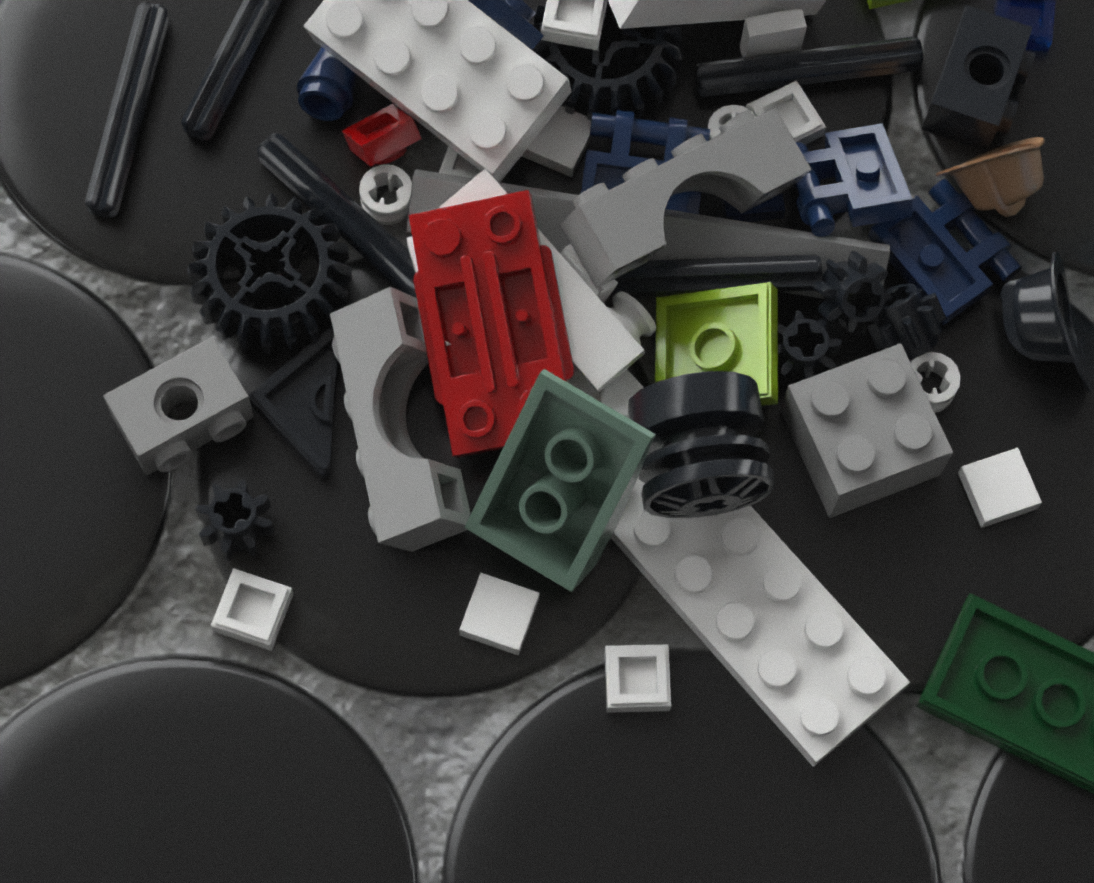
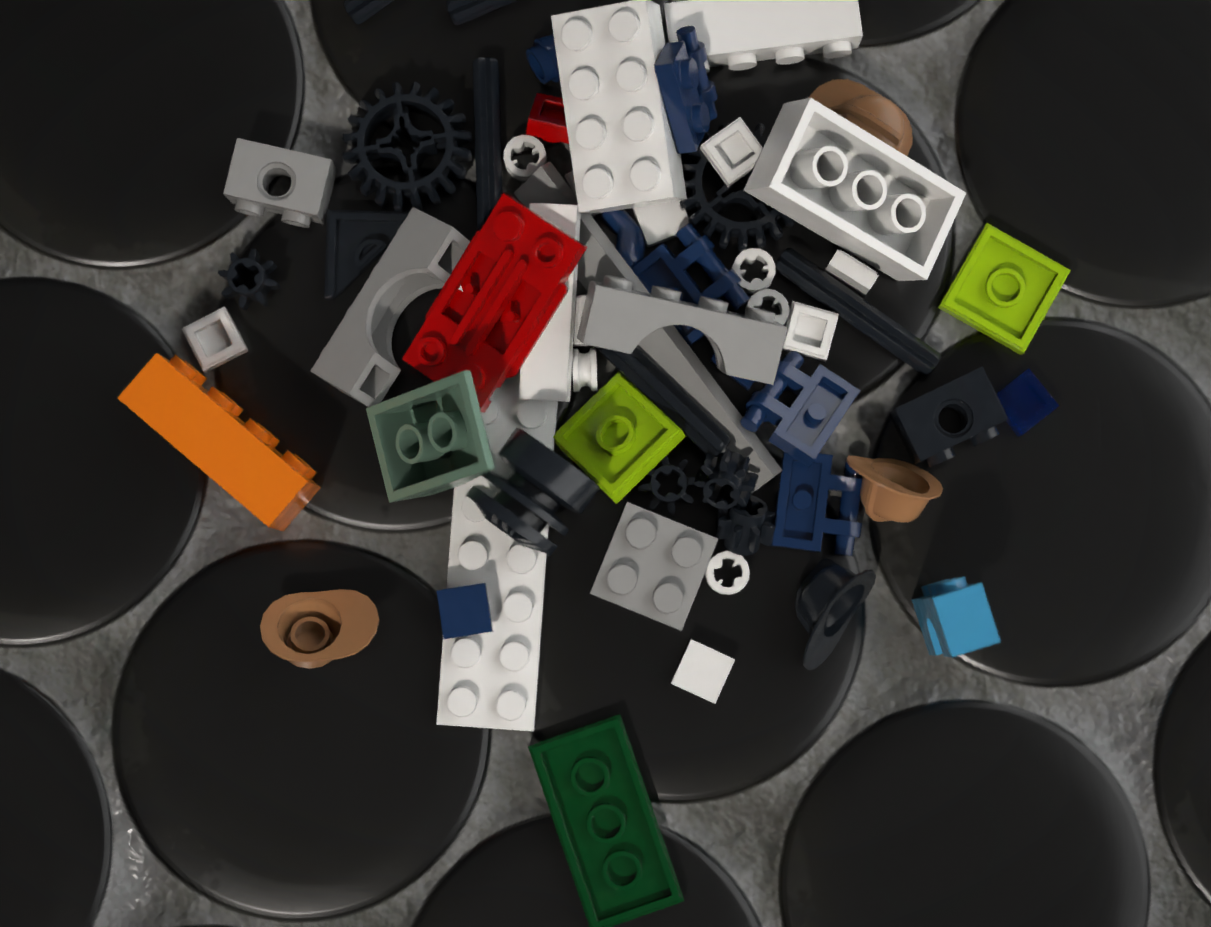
camera: 50 degrees right, 15 degrees up
white tile [459,573,540,656] -> none
white tile [605,644,671,713] -> none
none -> orange brick [118,353,321,532]
none -> medium nougat piece [260,589,379,669]
none -> dark blue tile [436,583,493,639]
none -> dark blue arm [600,209,646,269]
none -> white bush [732,248,776,294]

